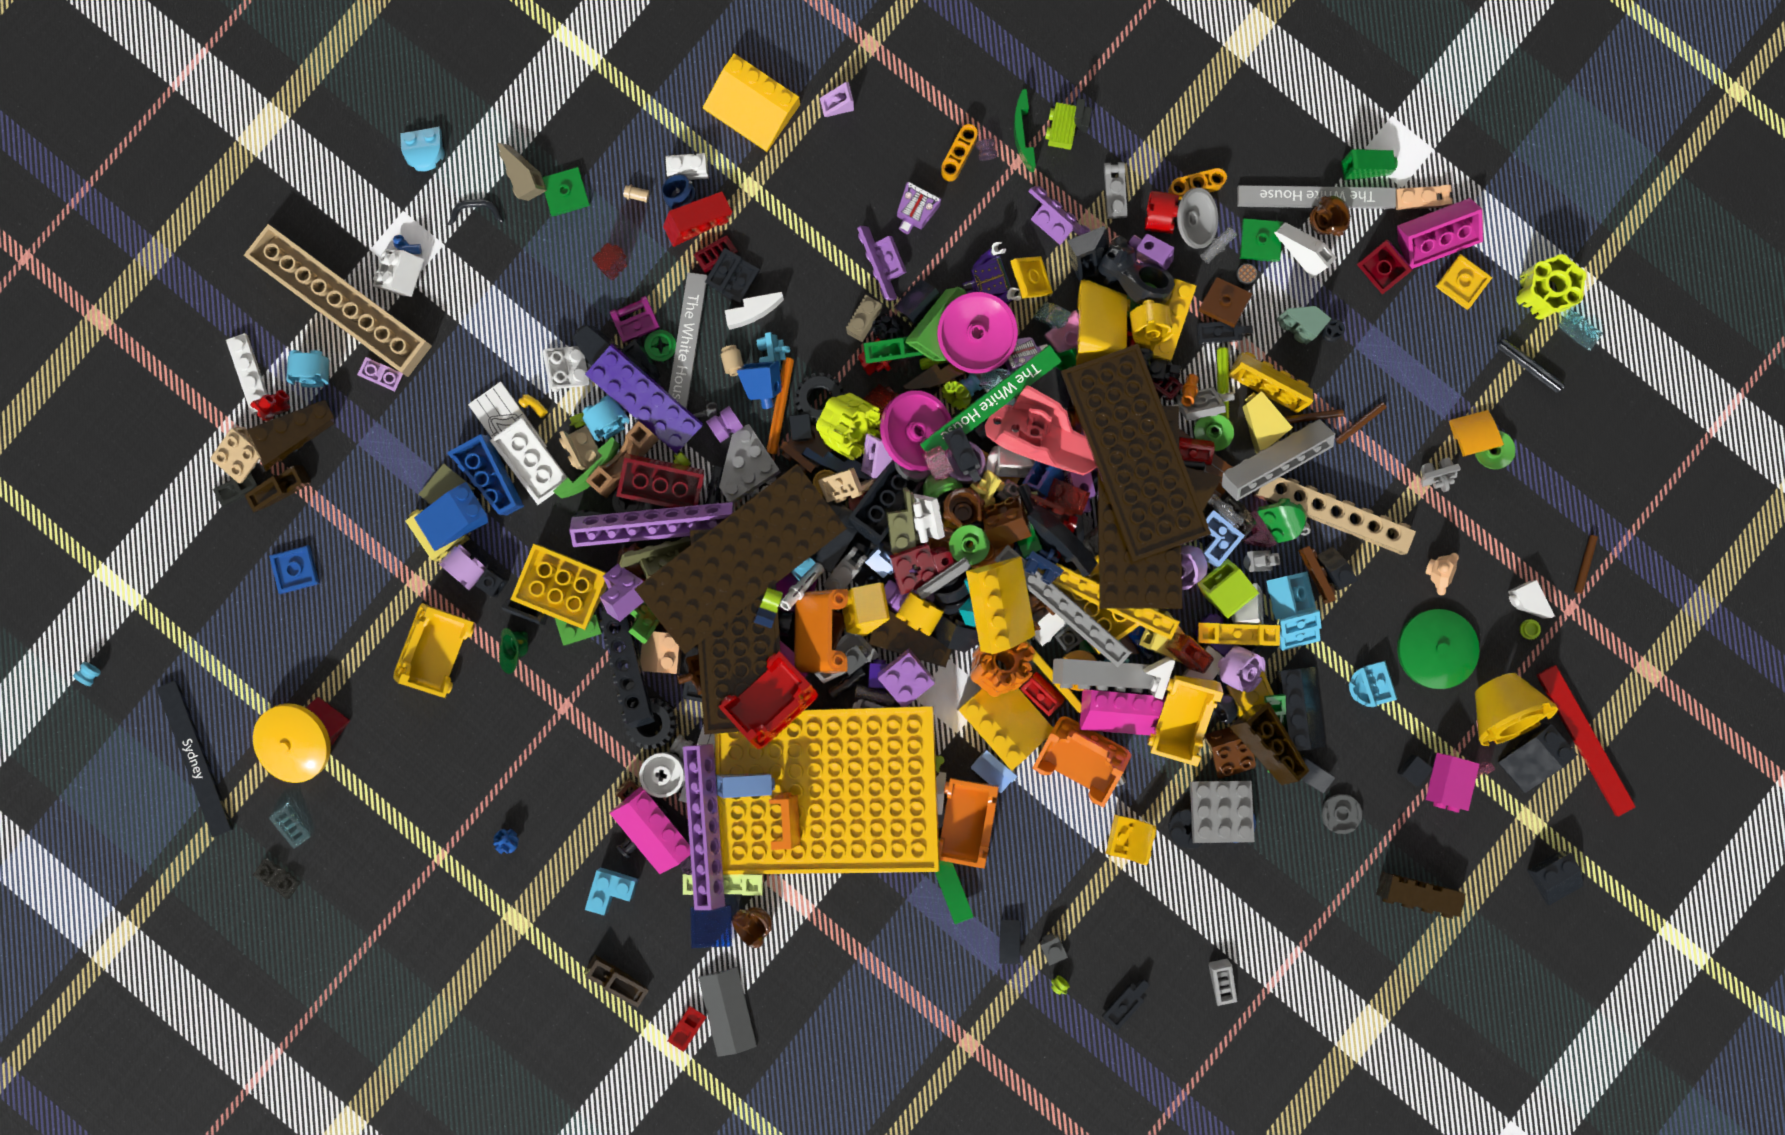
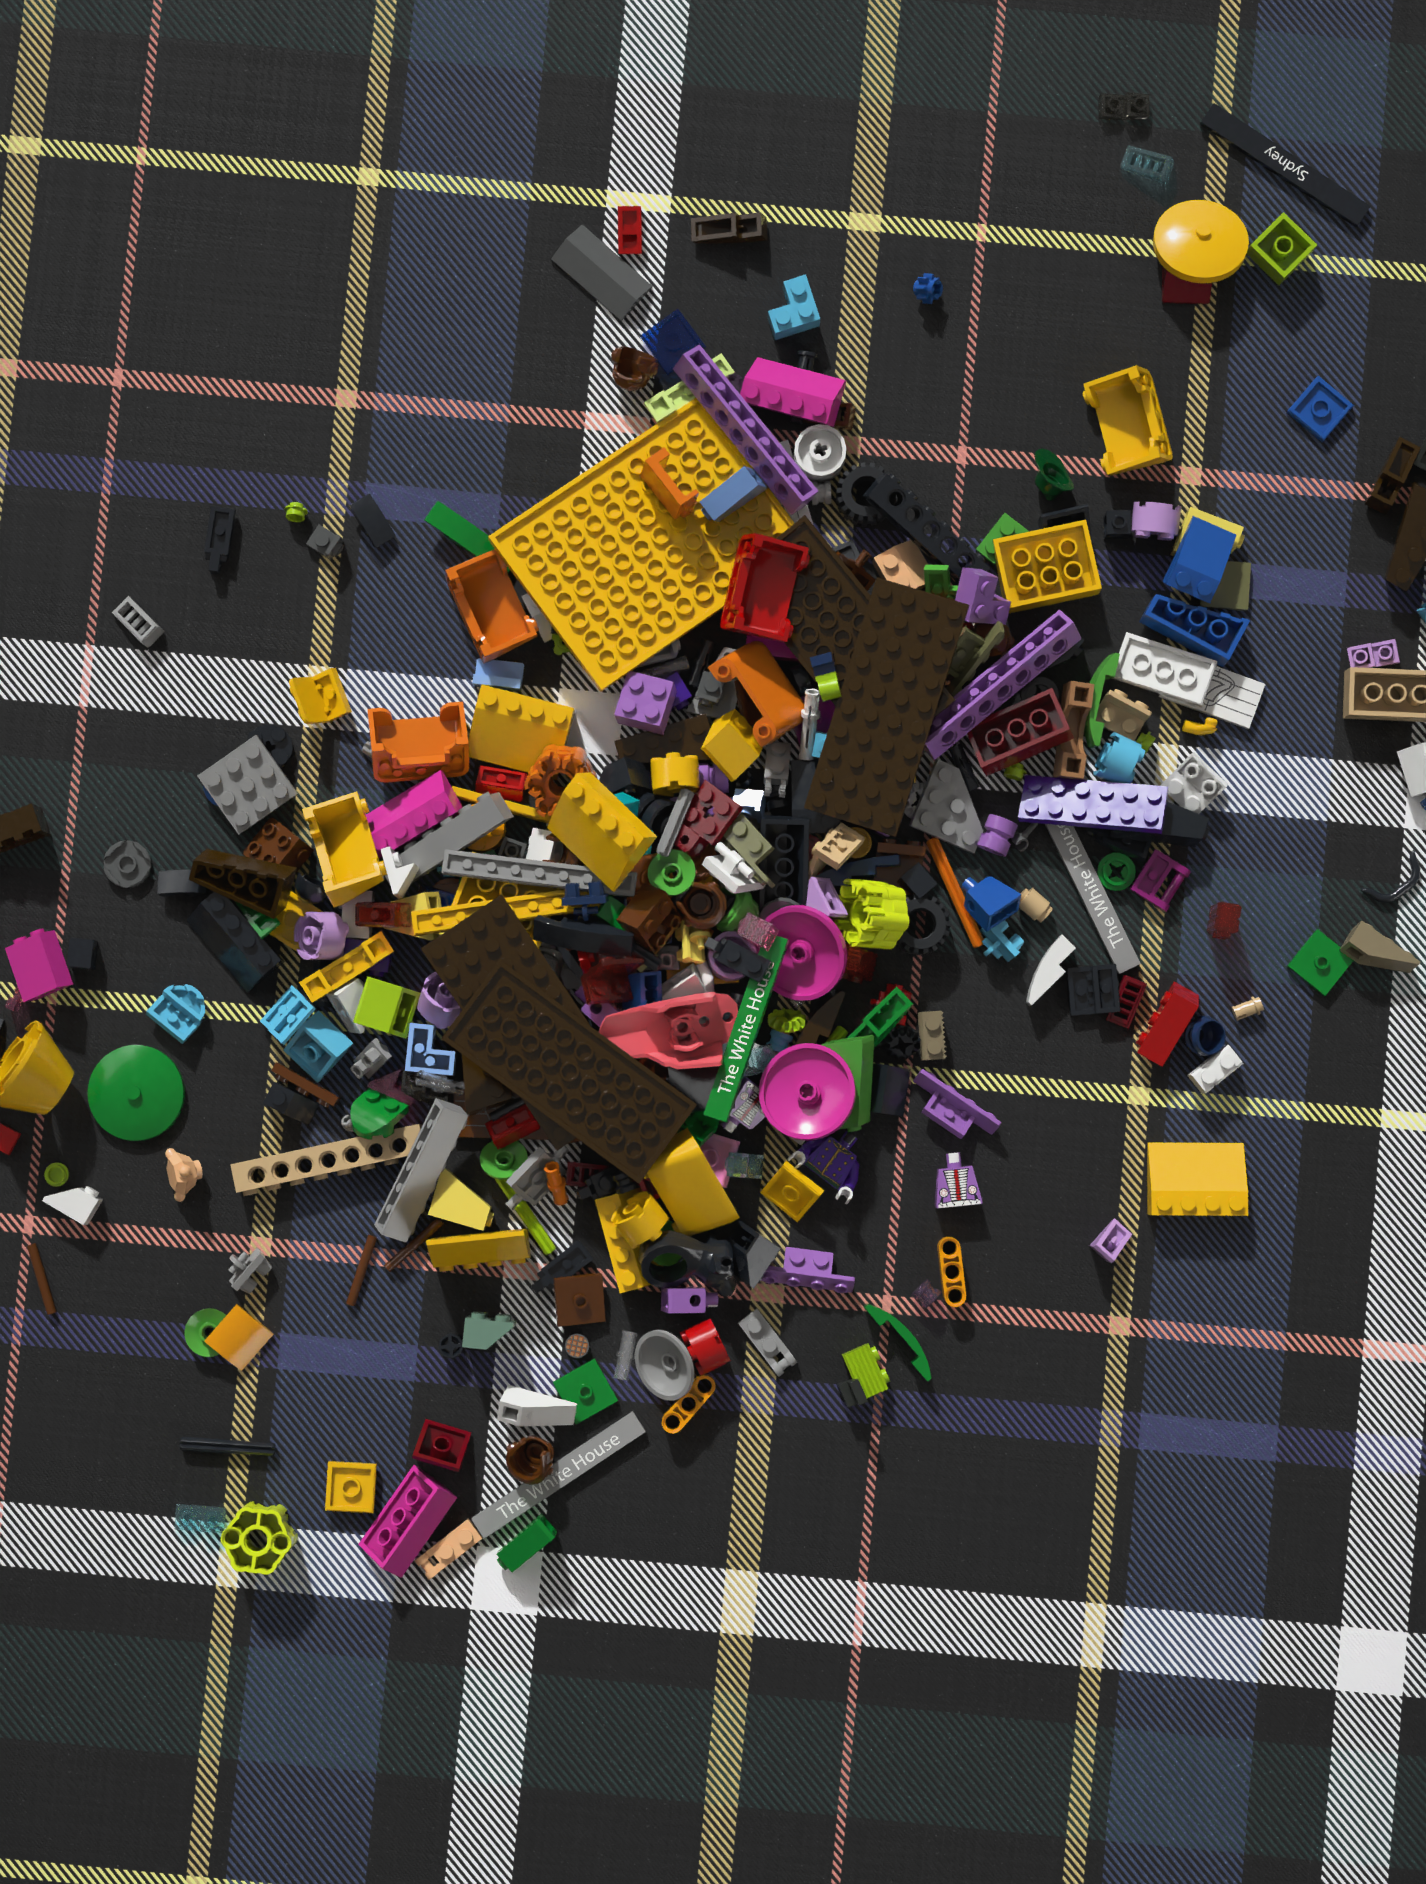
camera: 145 degrees right, 0 degrees up
none -> lime brick [1247,212,1317,285]

